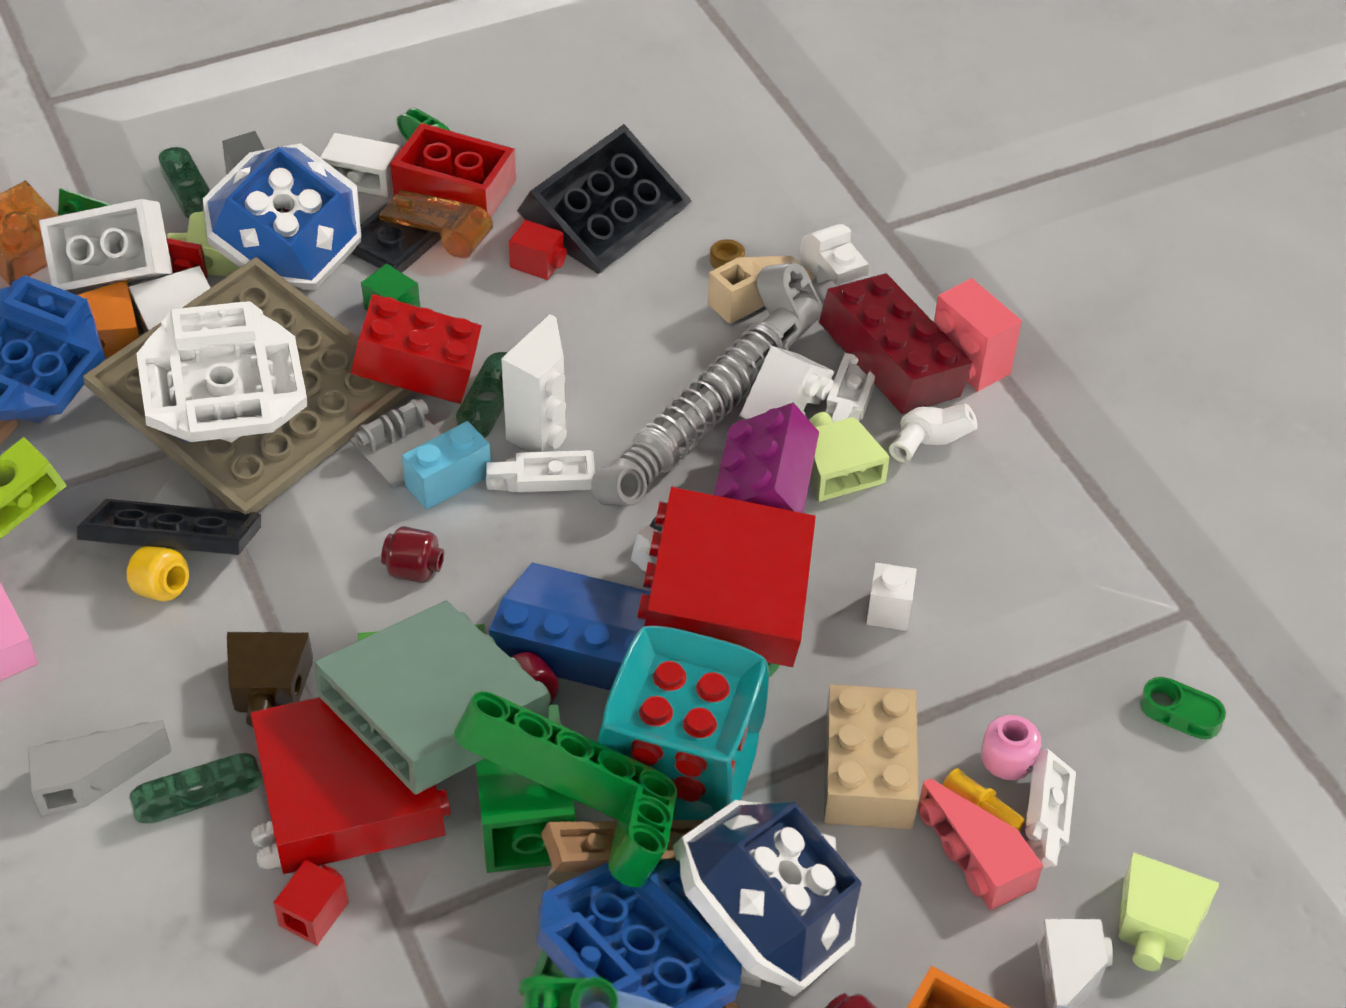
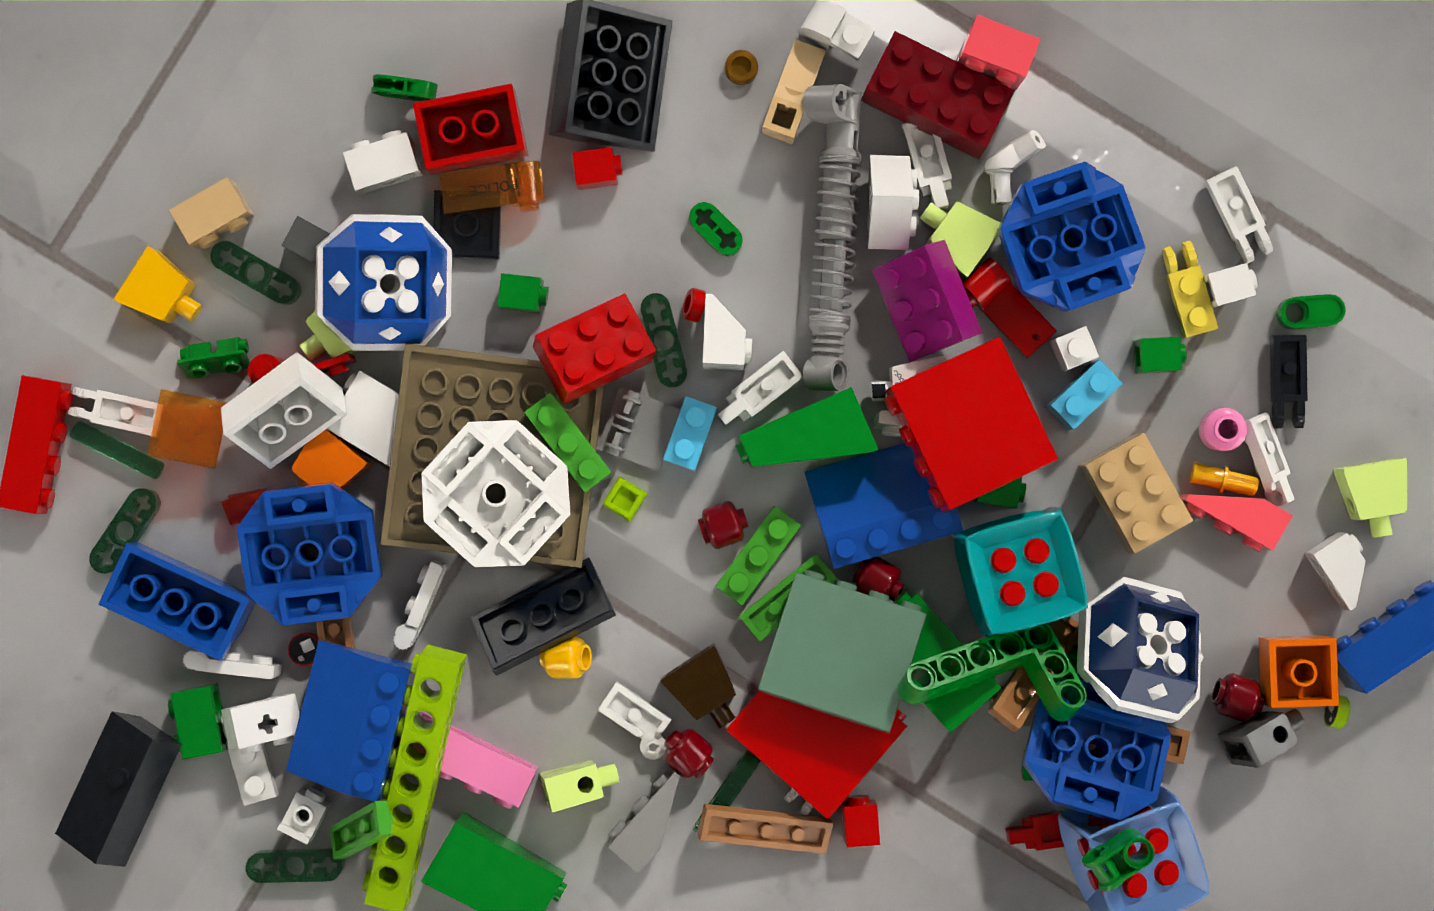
camera: 30 degrees left, 40 degrees up
none -> yellow torso [113,246,203,323]
none -> tan brick [169,177,254,249]
none -> white hinge [393,560,448,650]
none -> bright green plate [523,392,612,493]
none -> yellowish green torso [539,760,620,813]
none -> white hinge [598,681,672,760]
none -> lime tile [602,476,648,522]
none -> dark red head [664,729,714,778]
none -> green beam [689,202,743,257]
none -> medium nougat plate [697,804,833,854]
none -> bright green plate [715,506,802,605]
none -> green slope [735,387,879,467]
none -> red door [962,257,1057,359]
none -> blue piece [997,161,1146,312]
none -> medium azure brick [1045,359,1123,431]
none -> green brick [1134,337,1187,374]
none -> light yellow hinge [1162,240,1219,338]
none -> white brick [1203,263,1258,308]
none -> white hinge [1204,166,1273,264]
none -> black hinge [1270,335,1308,428]

